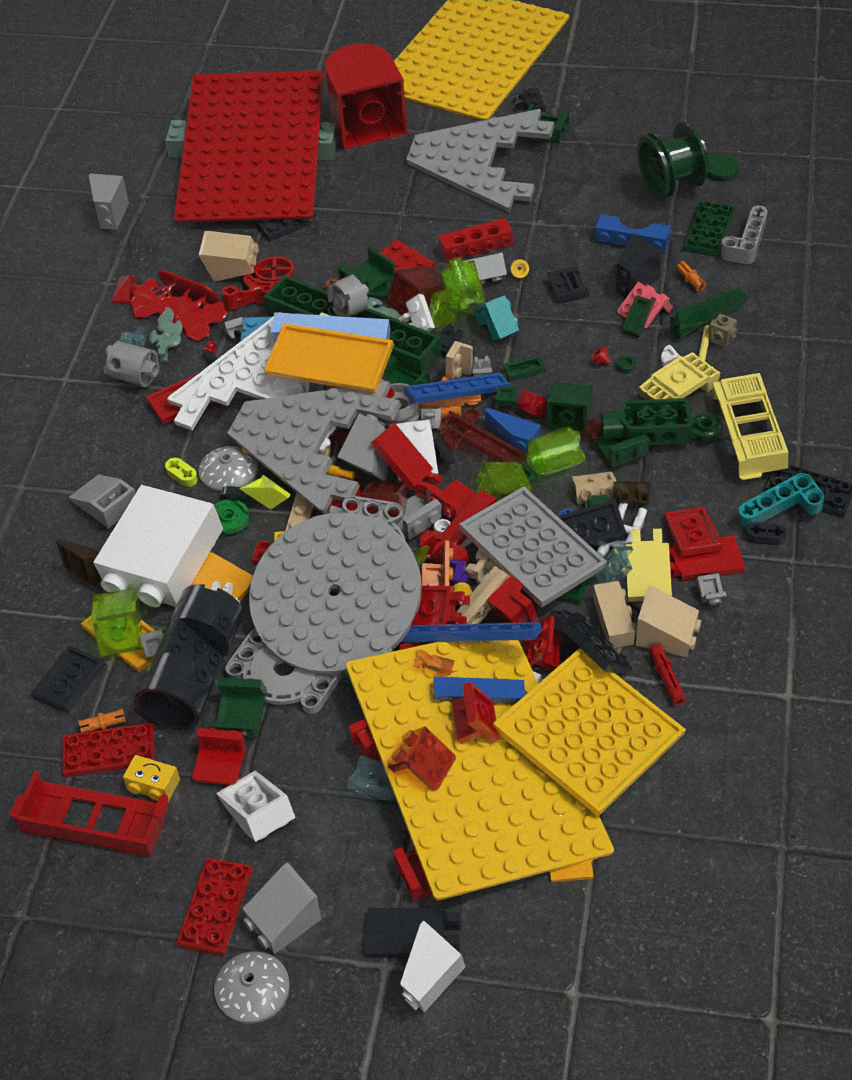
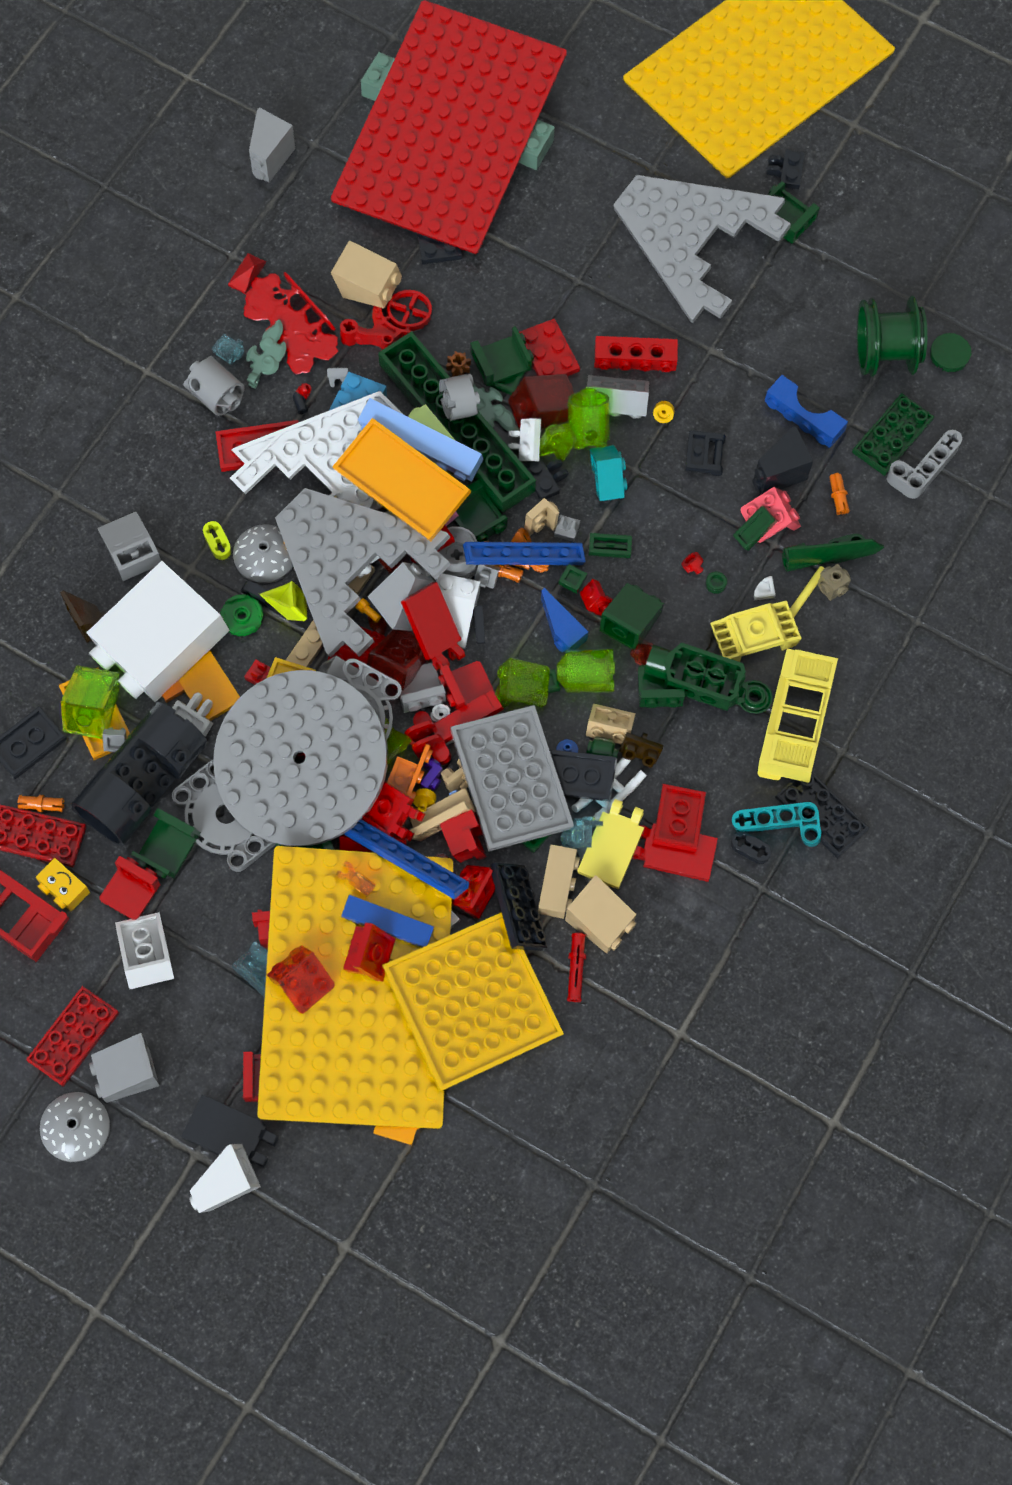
camera: 15 degrees right, 20 degrees up
red brick [325,44,407,150] -> none
clear red piece [437,407,527,470] -> none
light grey bracket [696,573,727,605] -> none

